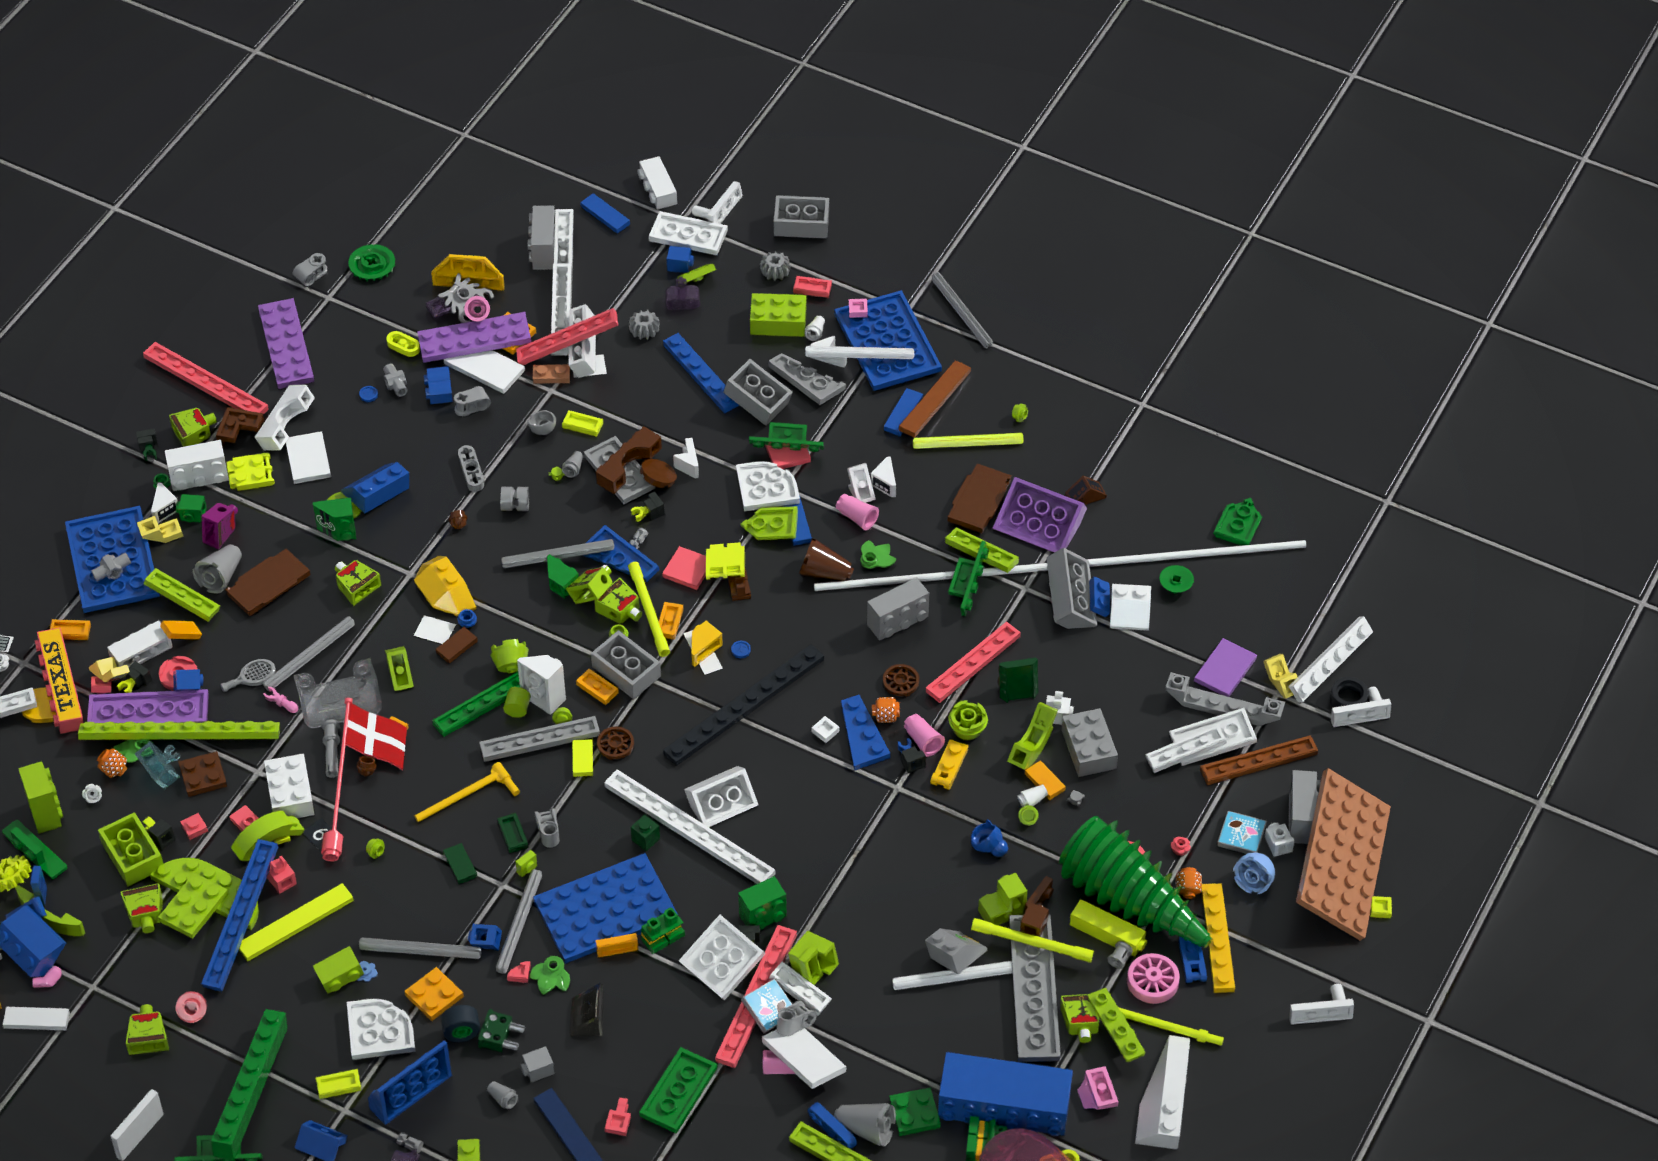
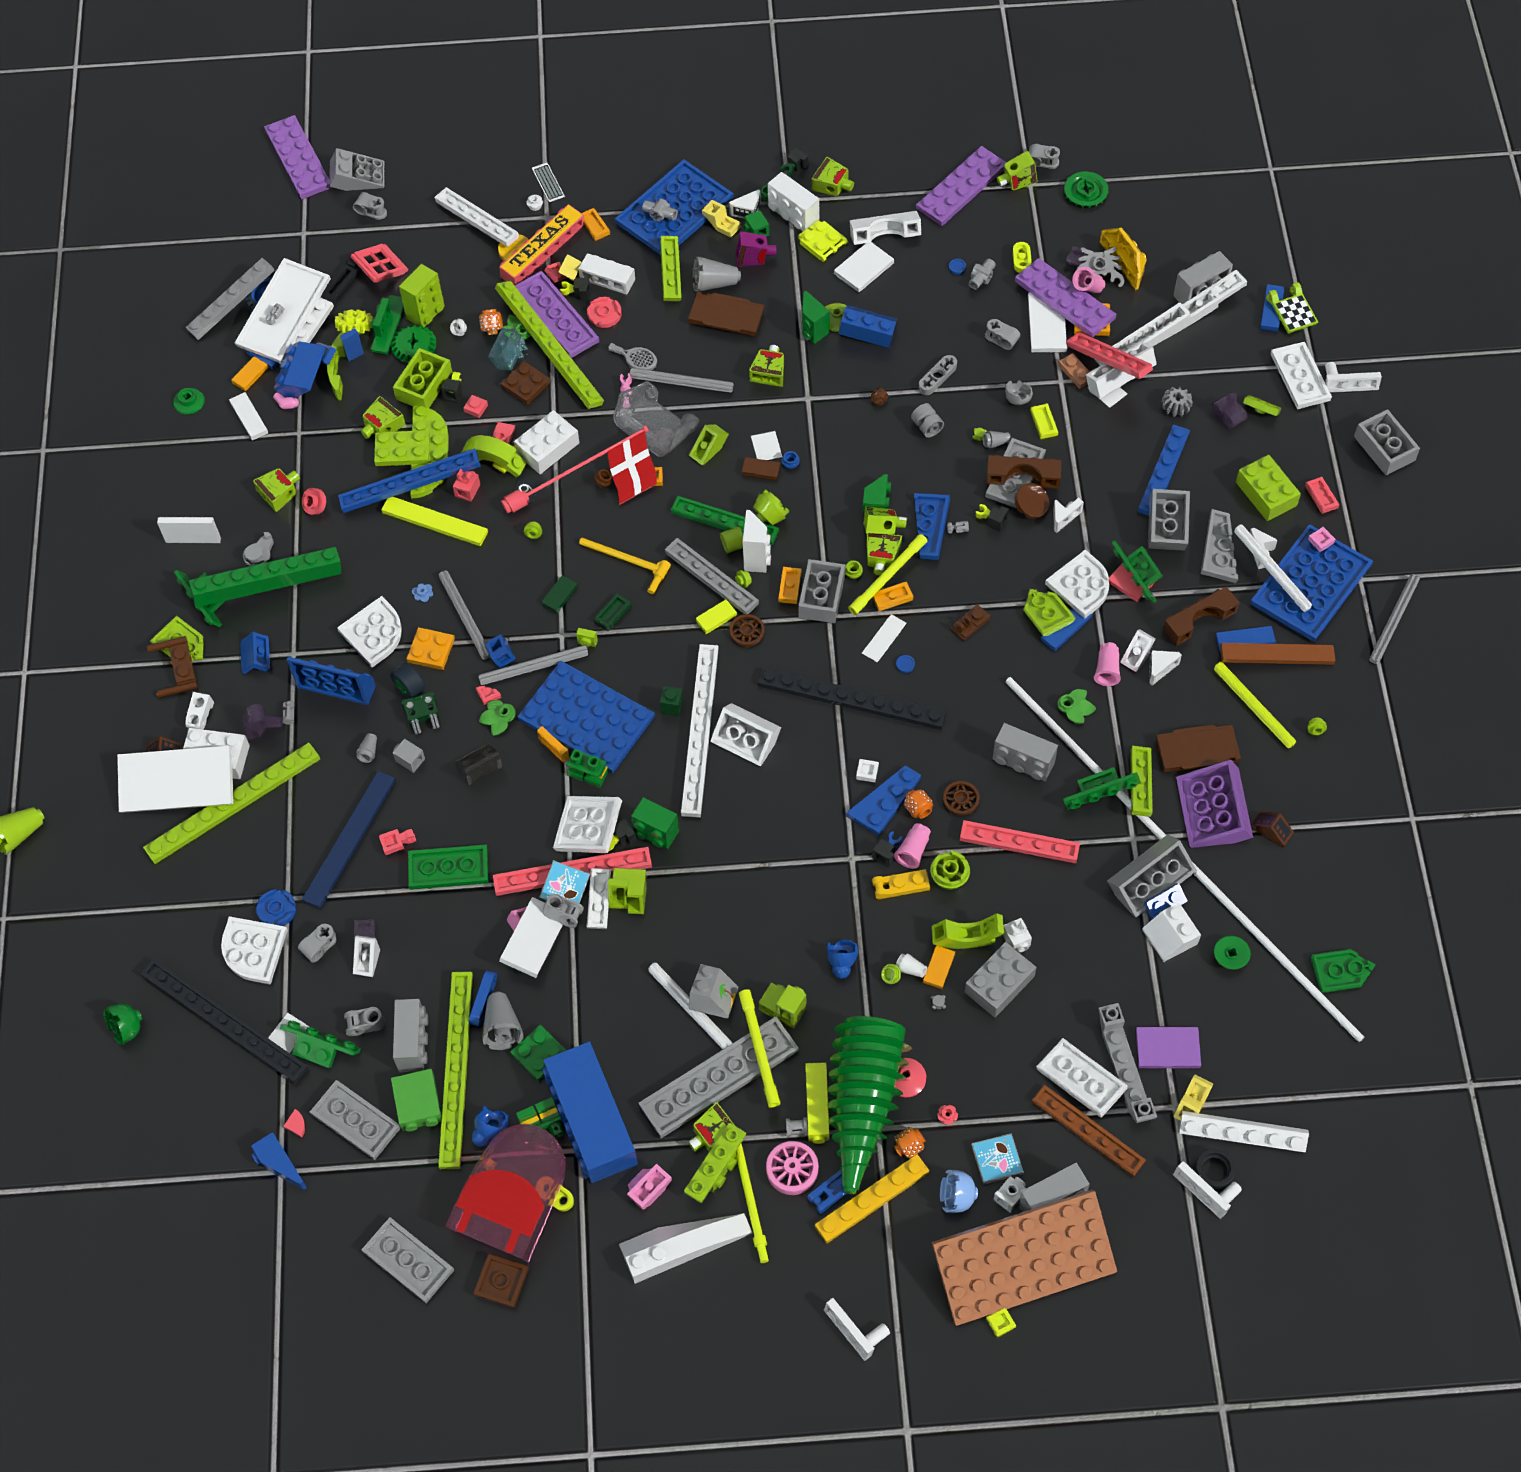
camera: 60 degrees right, 10 degrees up
coral plate [143,342,269,415] -> none
light orange tile [160,620,202,639] -> none
blue brick [173,669,203,691] -> none
reddish brown panel [216,407,264,448] -> none
lime brick [313,946,365,994] -> none
neon yellow tile [316,1069,362,1099] -> none
light grey pin [322,720,340,778] -> none
yellow wedge [414,556,476,617] -> none
blue brick [424,366,453,404] -> none
light grey axle [501,539,614,568] -> none
light grey piece [534,808,560,847] -> none
white brick [638,156,677,210] -> none
coral tile [662,546,706,590] -> none
blue brick [667,246,694,273] -> none
yellow slope [691,621,723,667] -> none
neon yellow plate [706,542,745,580] -> none
light grey gear [760,251,791,281] -> none
reddish brown cone [799,538,854,581] -> none
white cone [805,316,825,341] -> none
dark green slope [997,657,1038,703] -> none
reddish brown brick [1020,903,1049,937] -> none
reddish brown plate [1024,876,1054,914] -> none
white tile [1145,725,1227,773] -> none
none -> light grey piece [243,532,274,566]
none -> green gear [391,324,436,363]
none -> lime torso [997,151,1037,190]
none -> reddish brown arch [1163,586,1240,646]
none -> flag [1266,282,1318,334]

